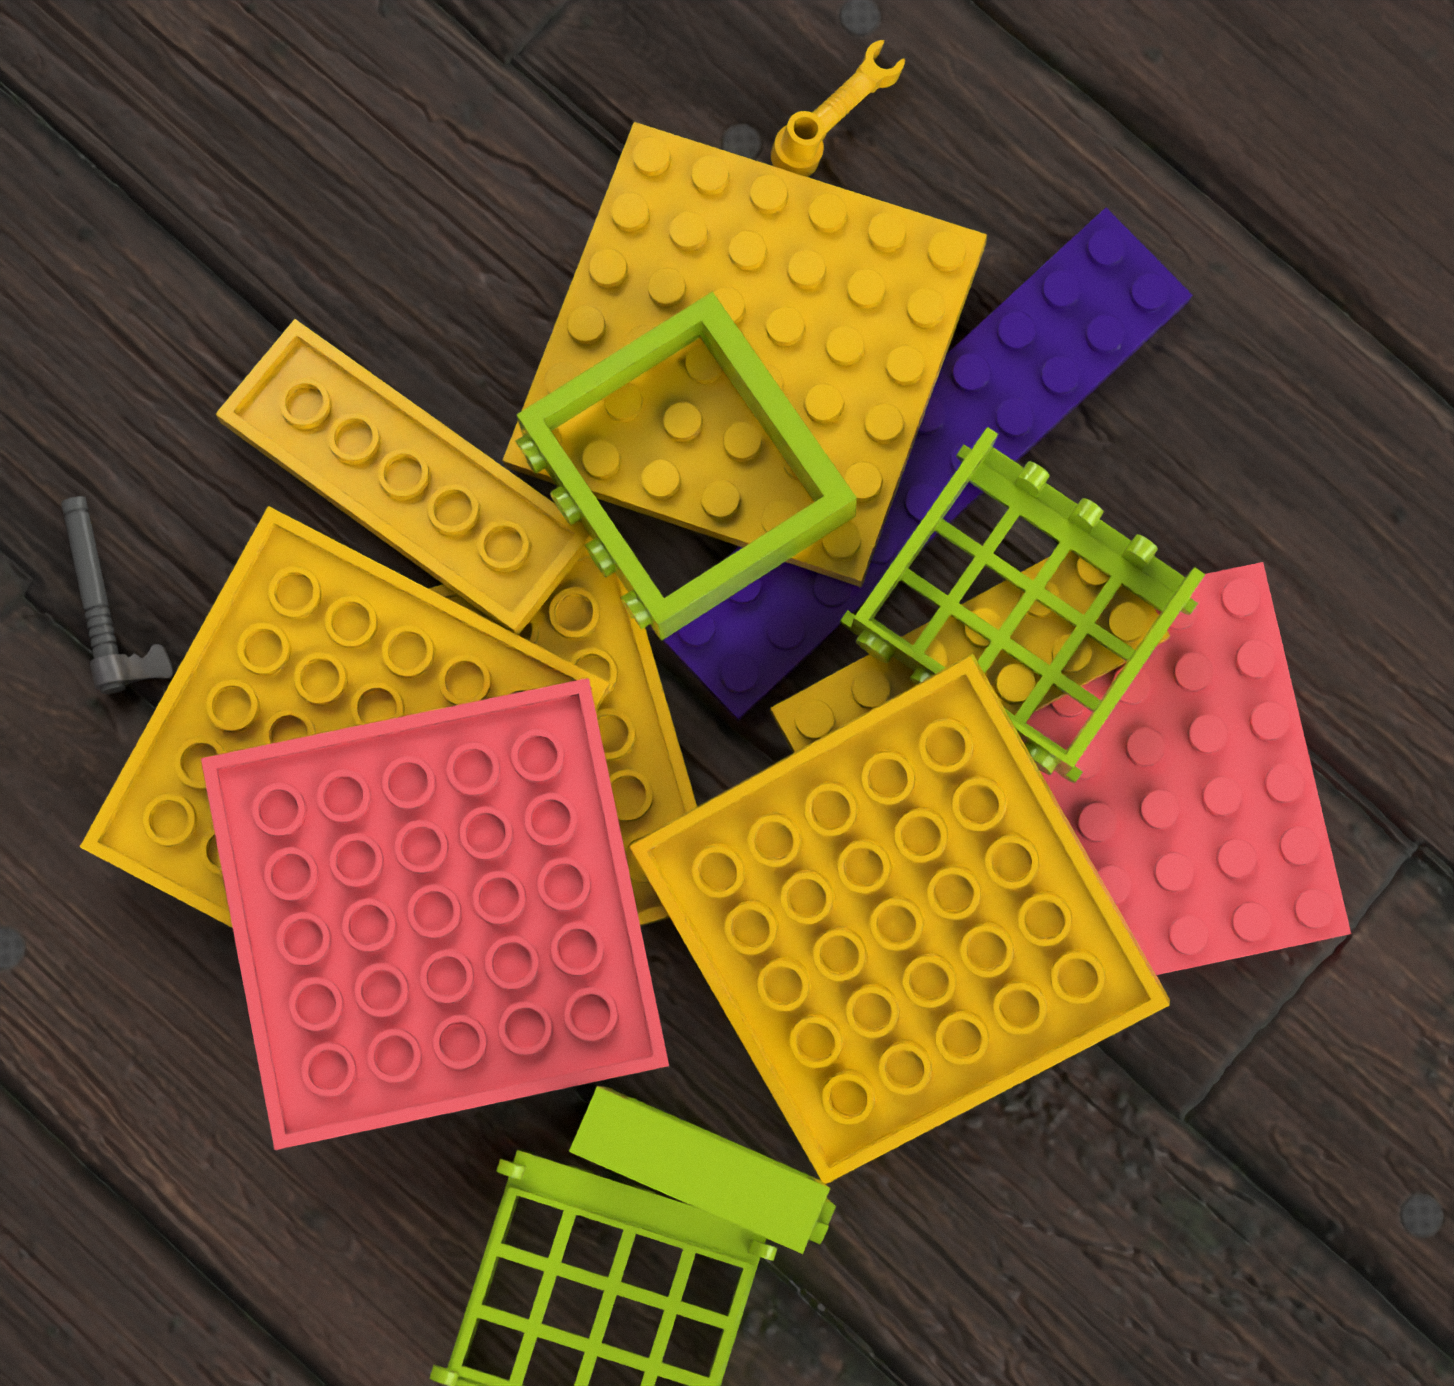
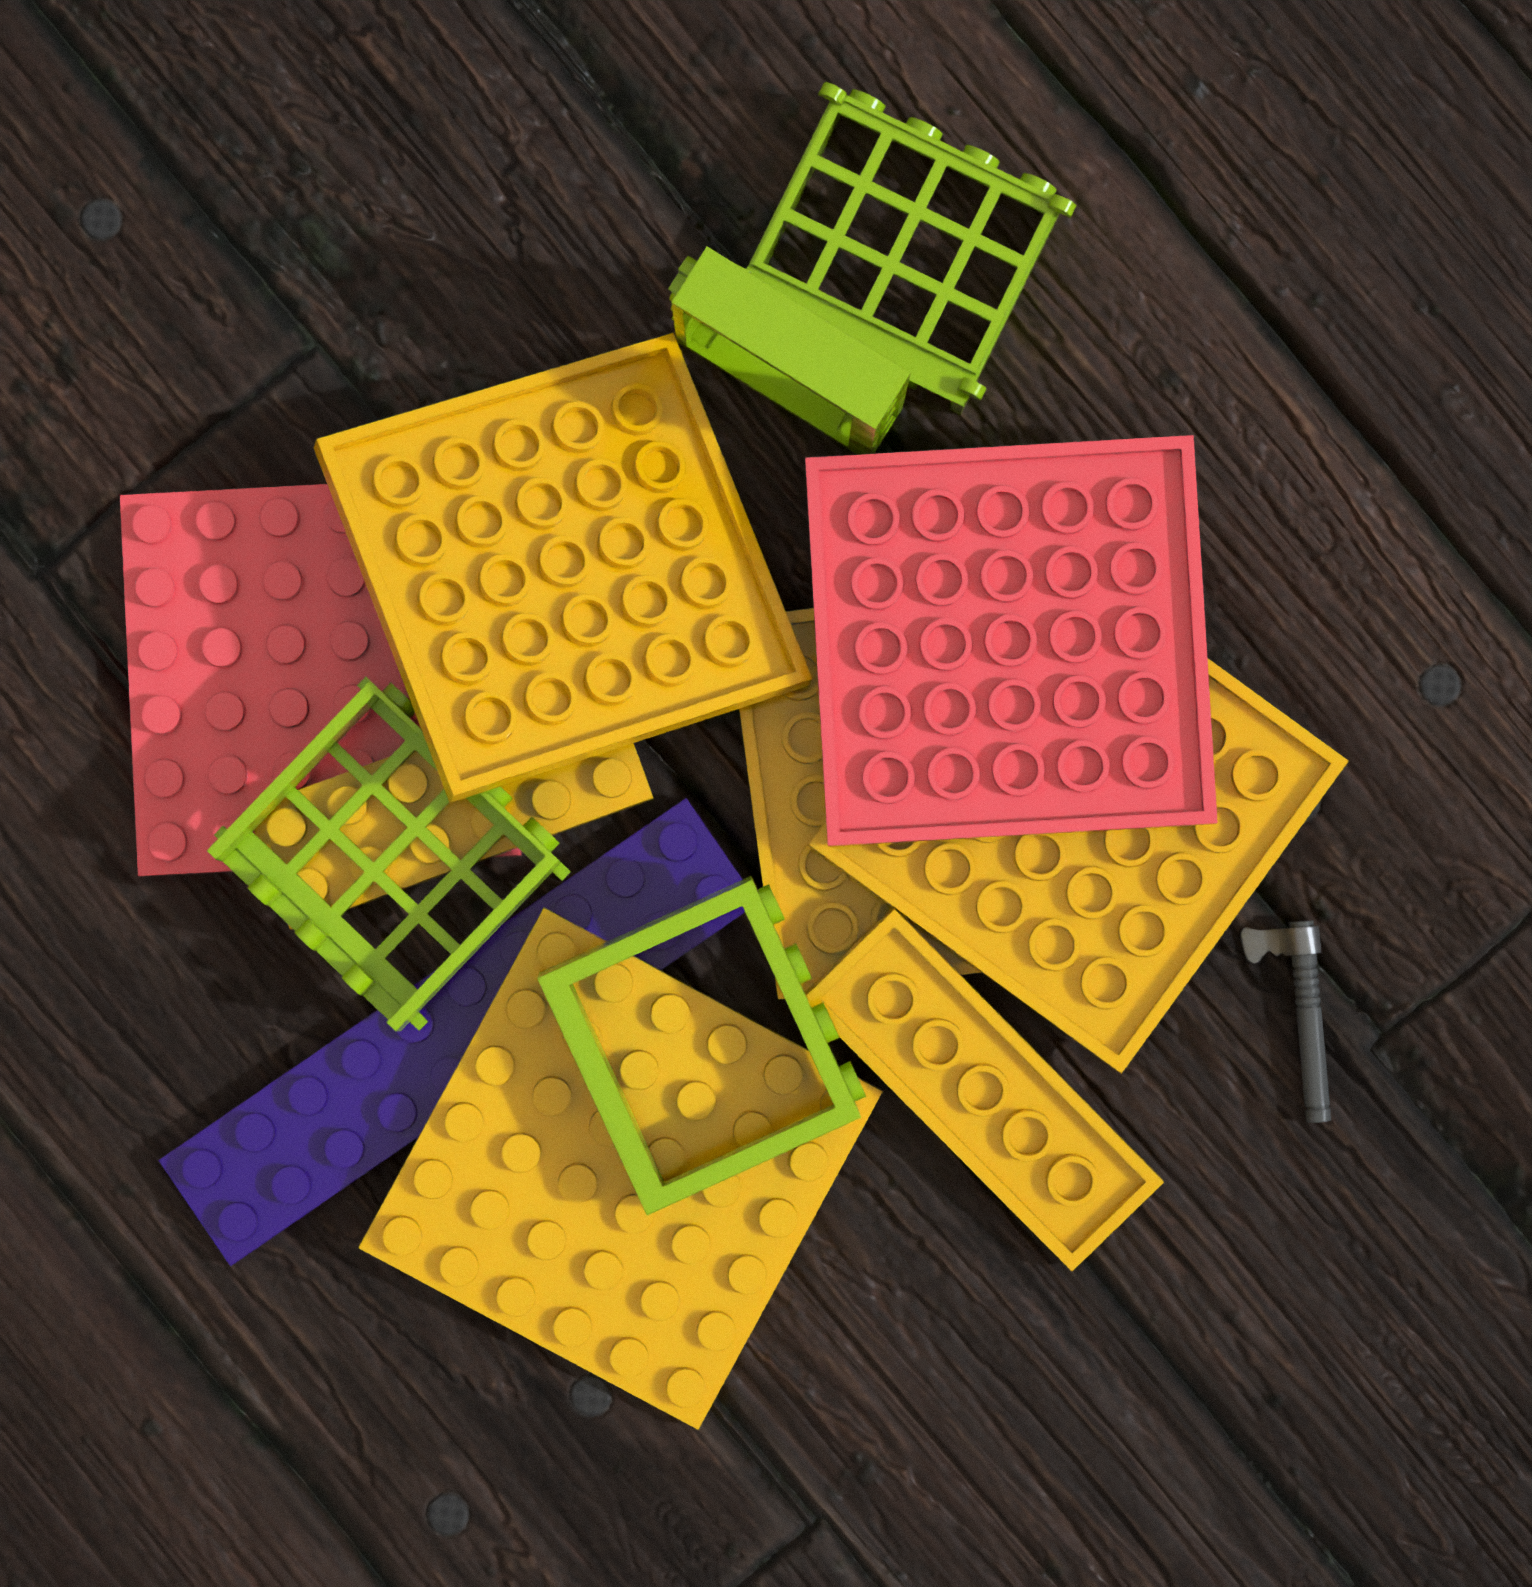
camera: 170 degrees left, 5 degrees up
yellow brick [771,40,905,177] -> none

